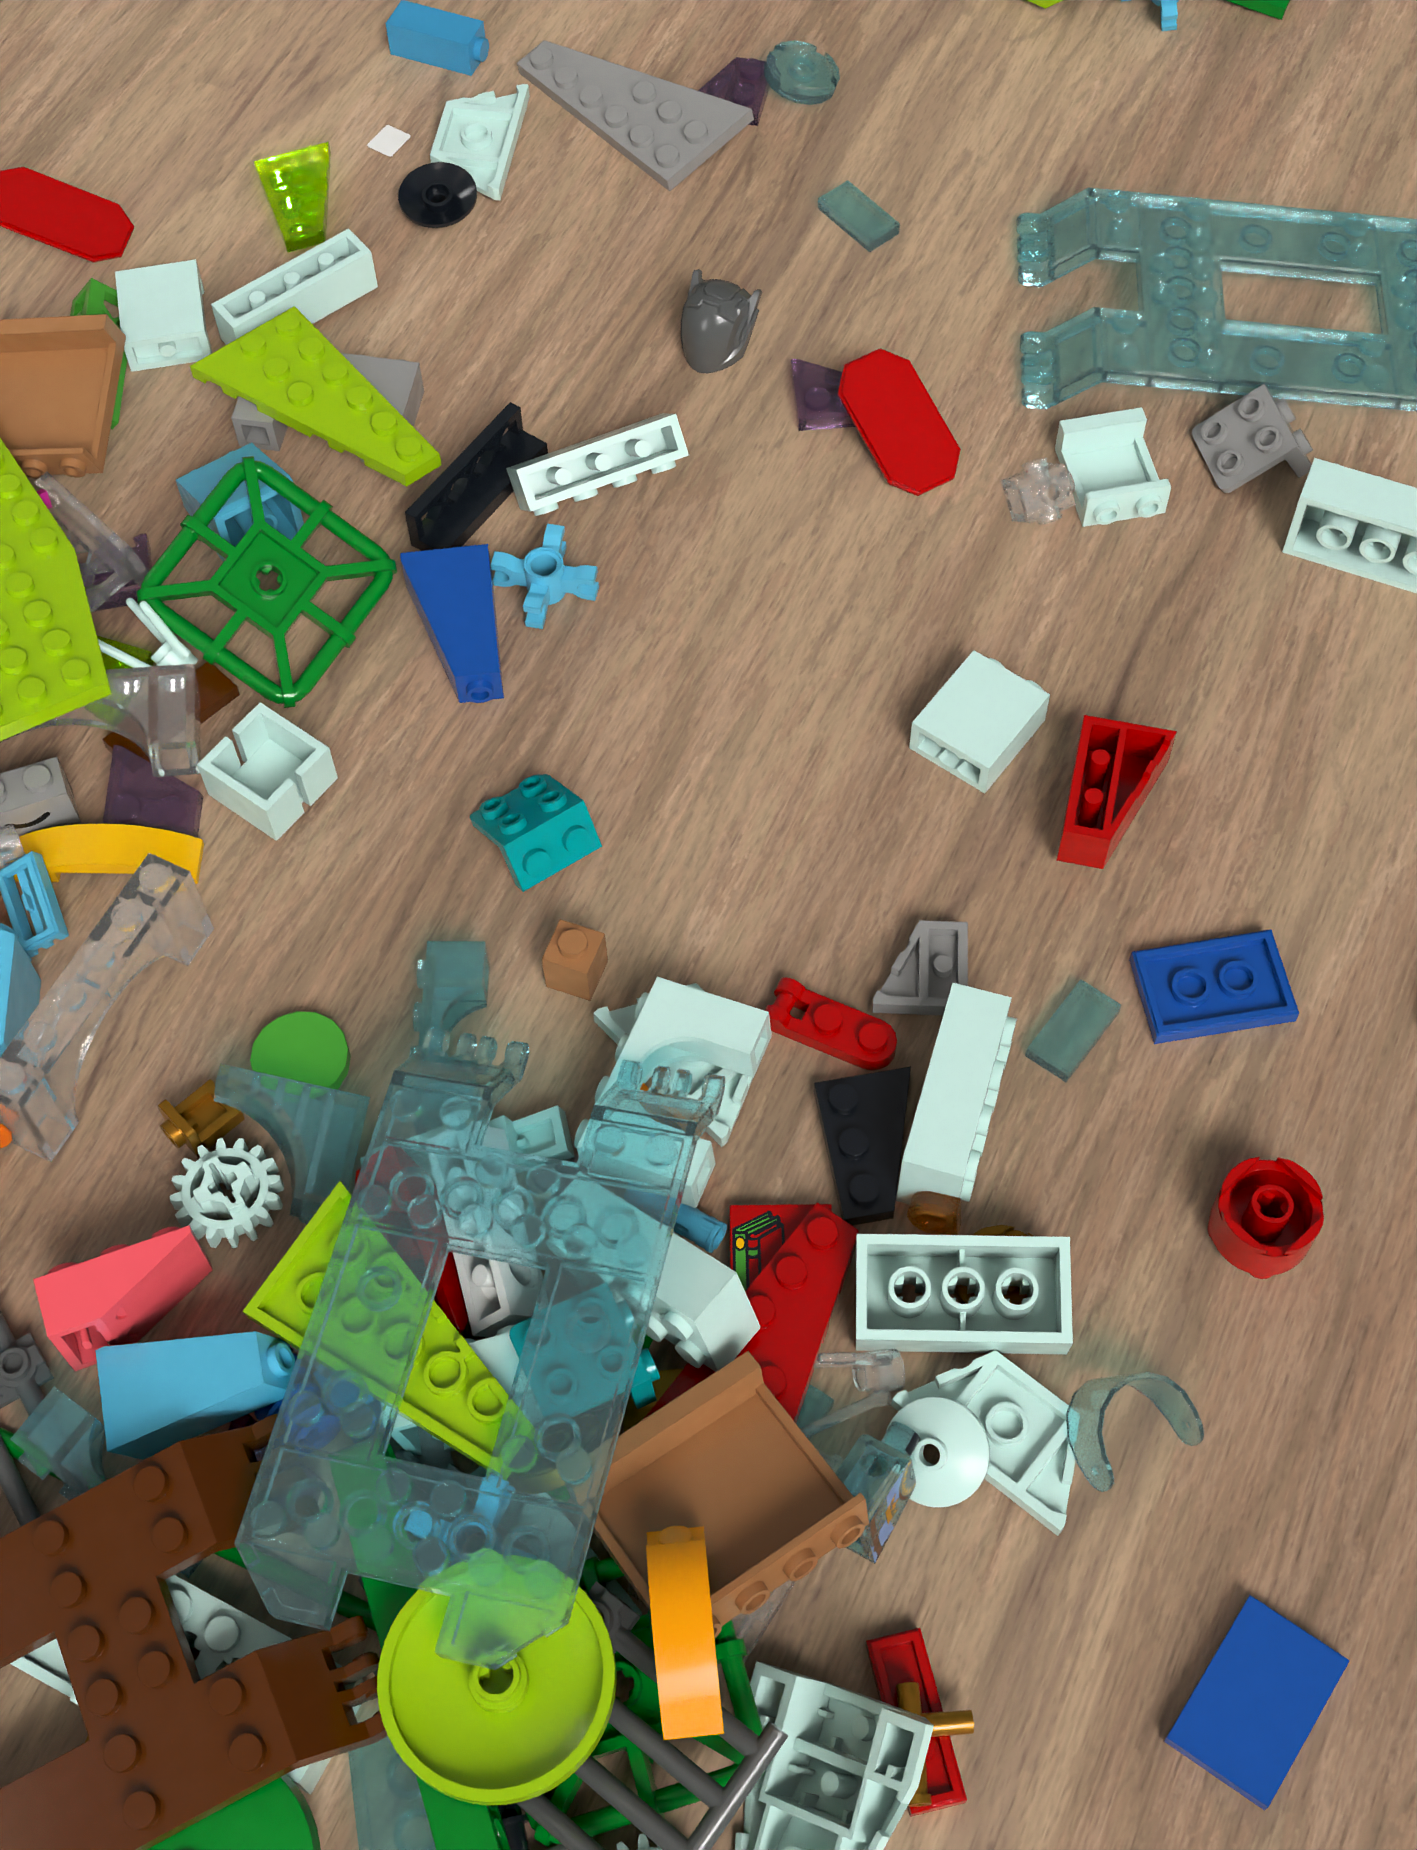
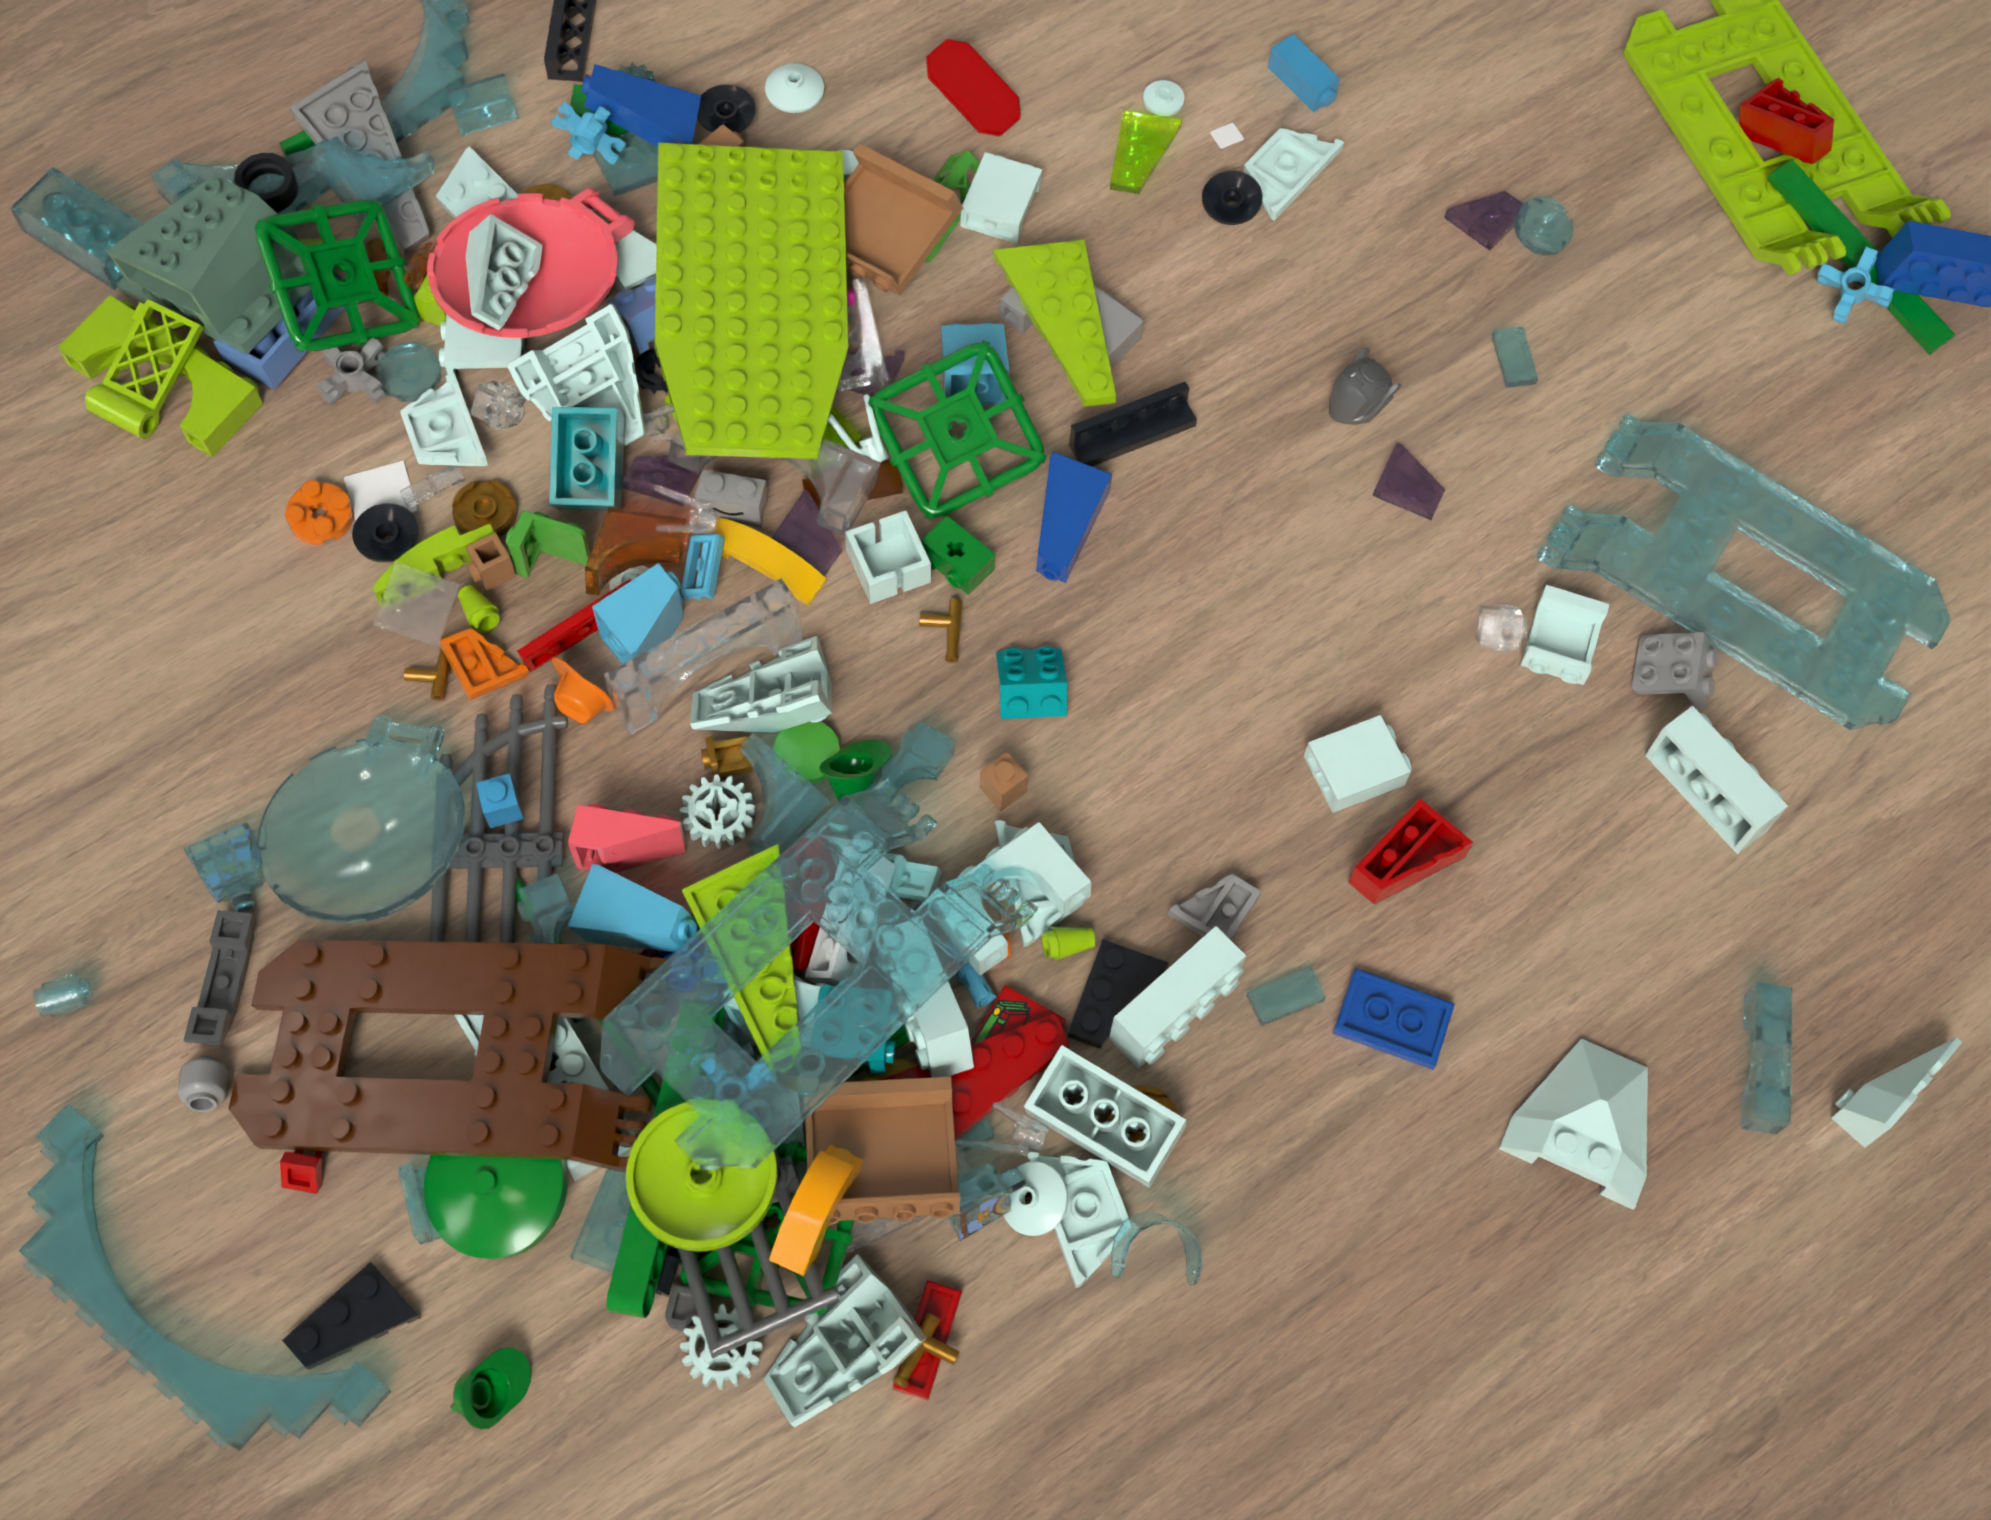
camera: 25 degrees right, 5 degrees up
light aqua brick [211,228,378,345] -> none
medium azure pin [491,524,599,629] -> none
light aqua brick [506,413,689,516] -> none
light grey wing [517,40,754,191] -> none
red plate [764,977,897,1071] -> none
red shield [837,348,961,496] -> none
clear orange tile [907,1191,961,1235] -> none
blue tile [1164,1595,1350,1811] -> none
red brick [1207,1157,1324,1279] -> none
none -> light aqua wedge [690,636,832,733]
none -> green piece [819,740,892,801]
none -> pearl gold piece [919,599,962,663]
none -> green brick [921,516,995,595]
none -> lime cone [1041,926,1095,961]
none -> light aqua piece [1143,80,1185,116]

